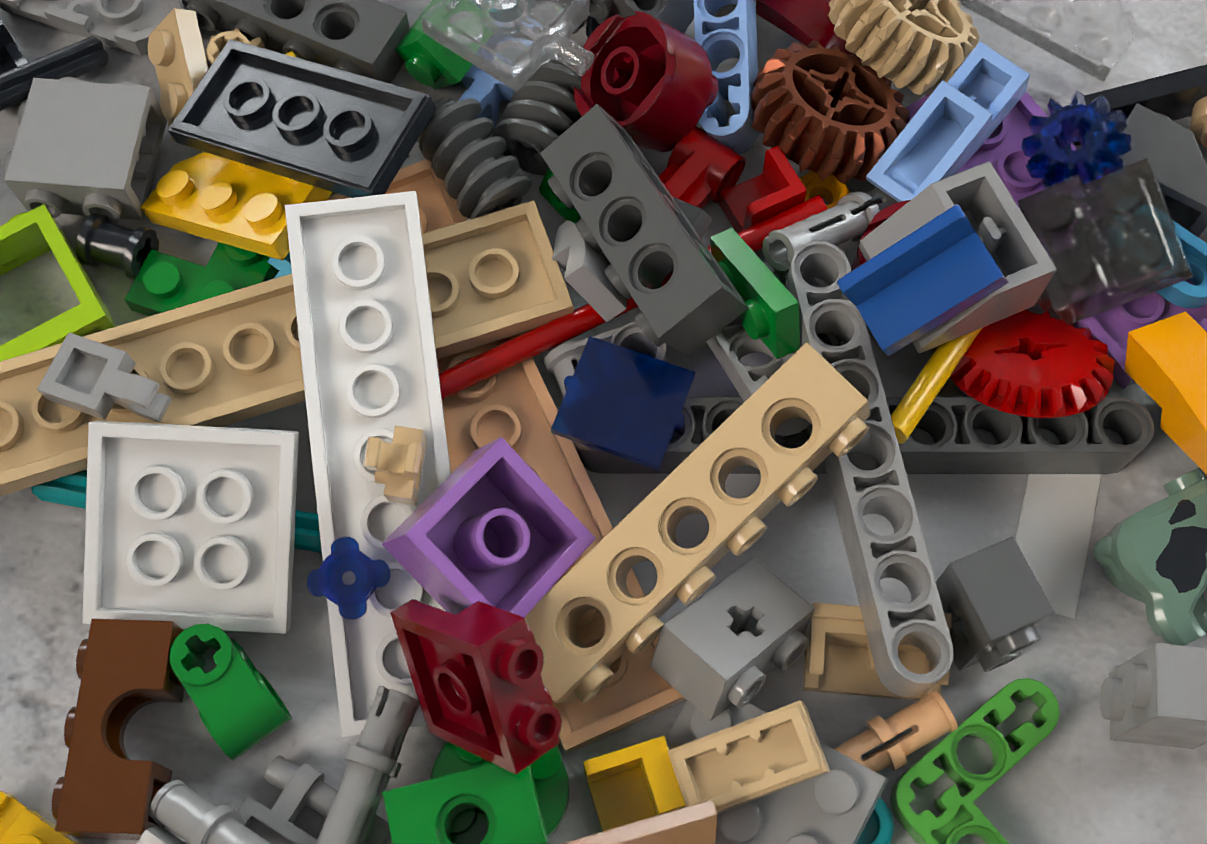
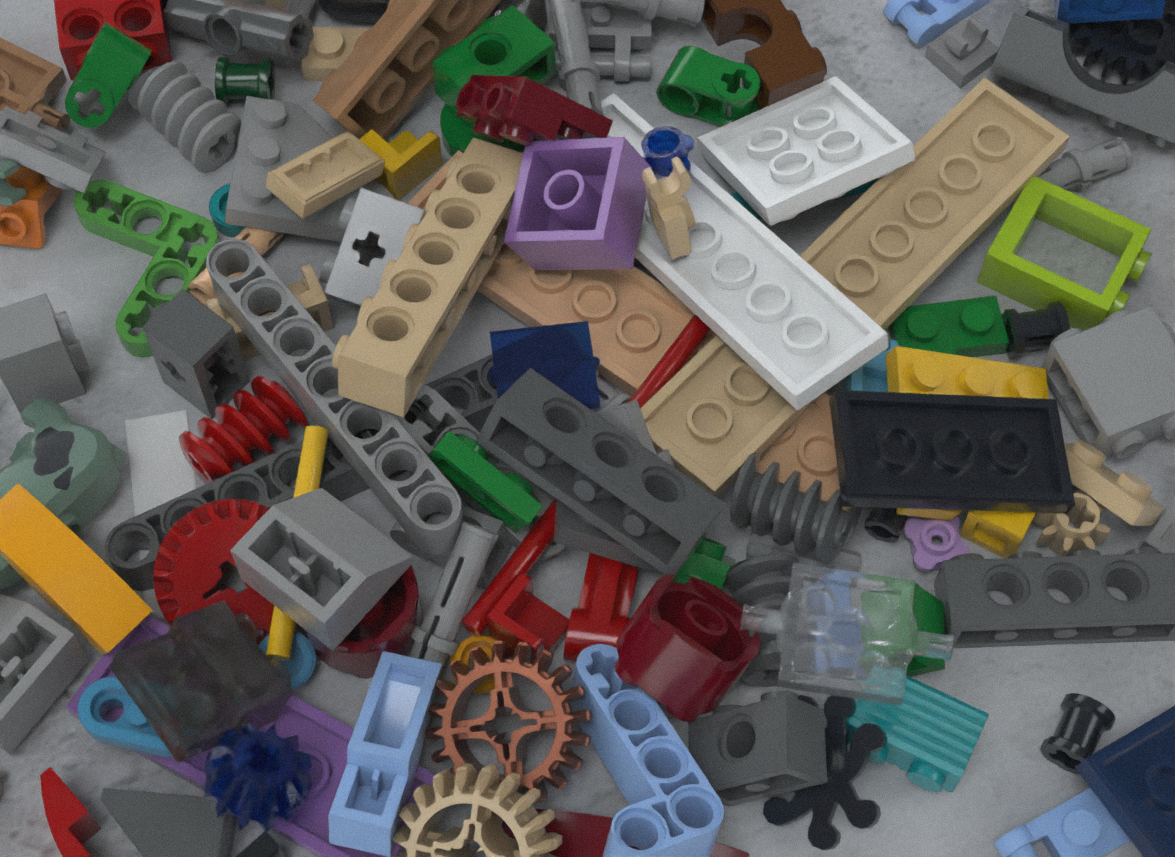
camera: 150 degrees right, 5 degrees down
light grey plate [37,333,172,422] -> none
blue panel [837,205,1008,356] -> none
none -> red piece [178,376,310,484]

